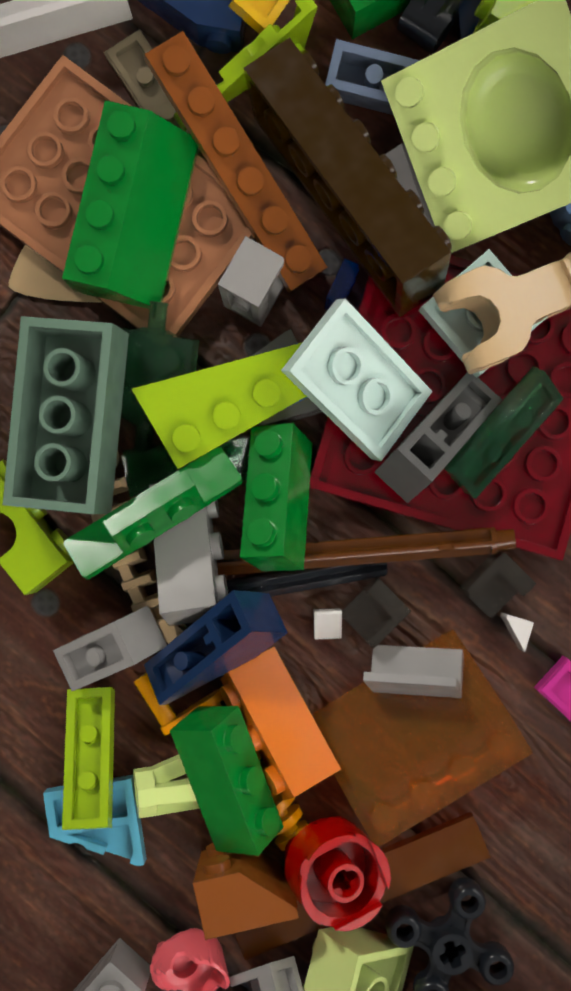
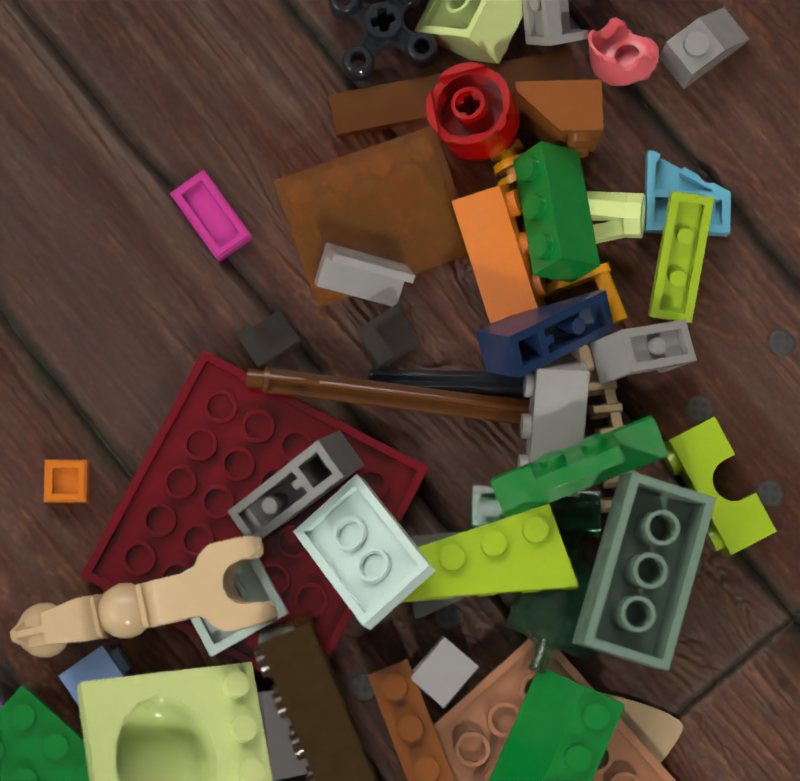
camera: 175 degrees left, 5 degrees down
green brick [240,423,312,571] -> none
white piece [313,608,342,640] -> none
clear blue tile [324,259,360,310] -> none
clear green plate [444,366,563,499] -> none
white piece [500,612,534,652] -> none

